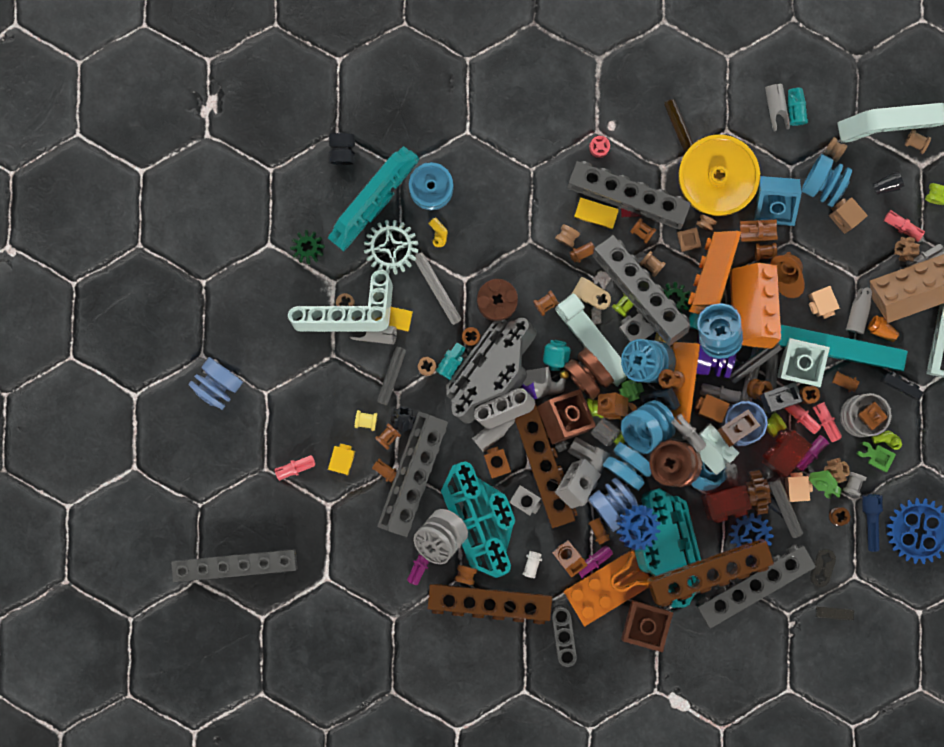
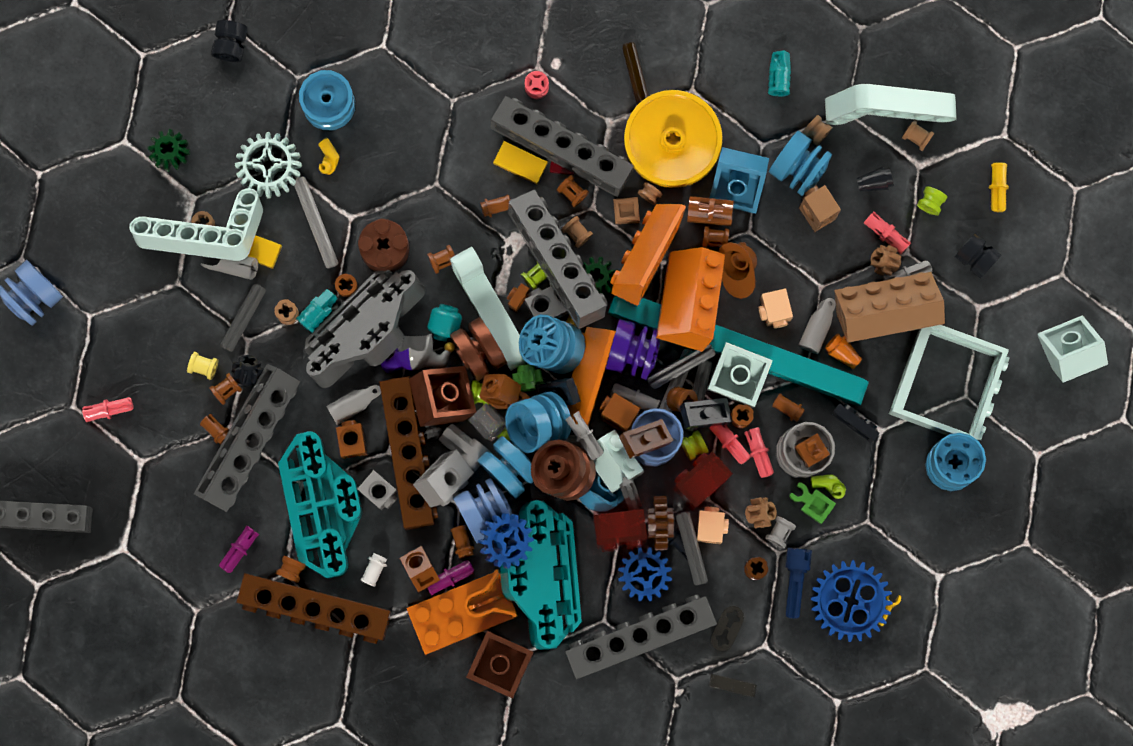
camera: 10 degrees right, 5 degrees down
teal connector [328,146,420,251] -> none
yellow brick [328,443,355,475] -> none
light grey wheel [413,509,468,564] -> none
light grey beam [474,389,535,429] -> none
dark grey beam [552,606,576,667] -> none
medium nougat wheel [555,224,580,248] -> none
tan piece [572,277,611,310] -> none
reddish brown brick [647,539,774,607] -> none
dark orange bush [659,369,685,389] -> none
dark azure wheel [698,303,743,359] -> none
light grey piece [765,84,790,131] -> none
magenta axle [794,435,829,471] -> none
bright green plate [809,470,841,499] -> none
none -> dark orange plate [507,283,530,313]

